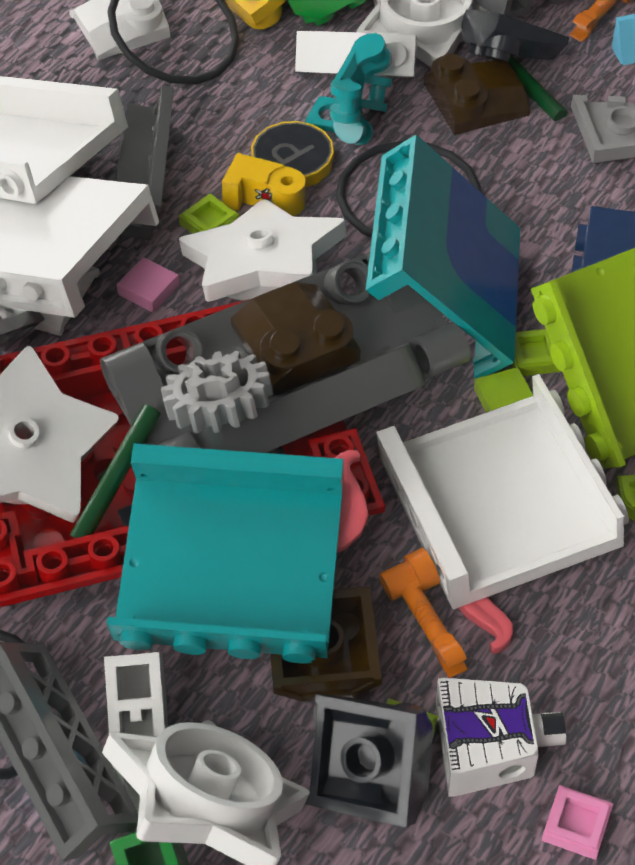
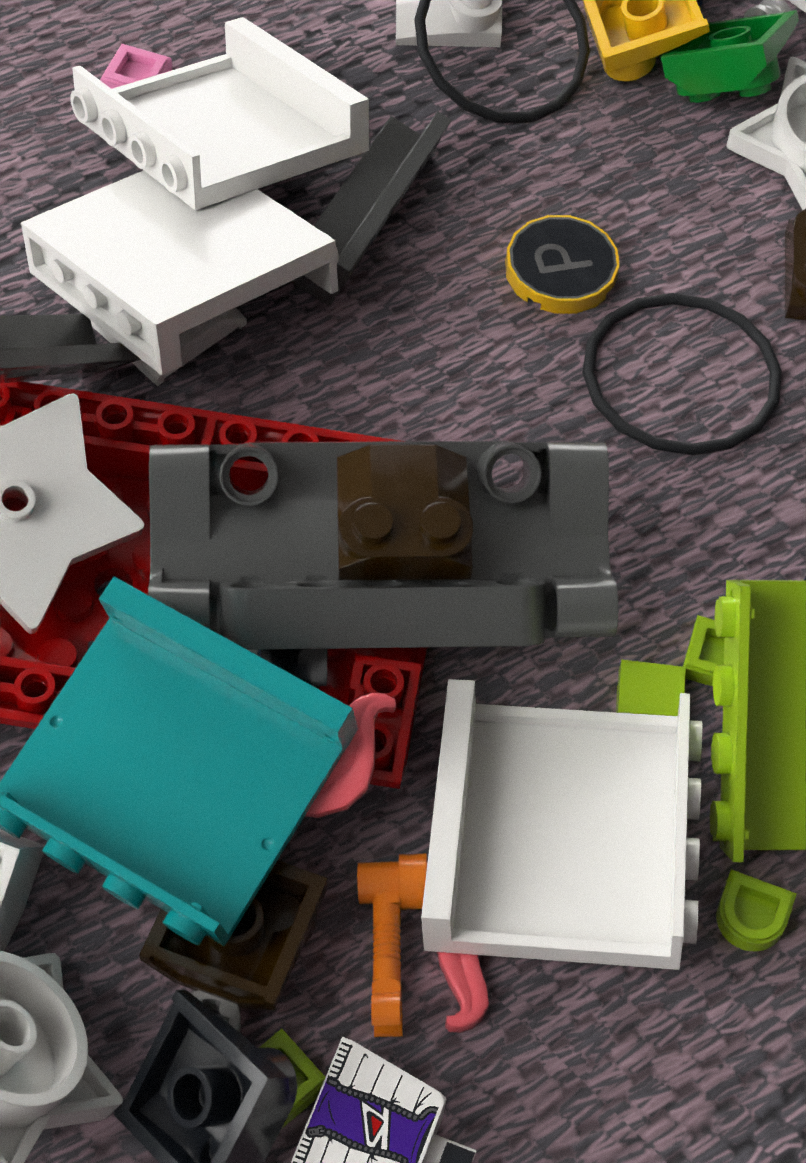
camera: 20 degrees right, 5 degrees up
dark green bar [70,404,161,539] -> none
bright pink tile [116,257,180,313] -> none
light grey gear [161,351,273,433] -> none
lime tile [179,193,240,234] -> none
white plate [179,199,347,302] -> none
yellow leg [222,153,306,216] -> none
white slope [295,31,417,77] -> none
teal piece [305,33,393,145] -> none
teal panel [366,134,521,379] -> none

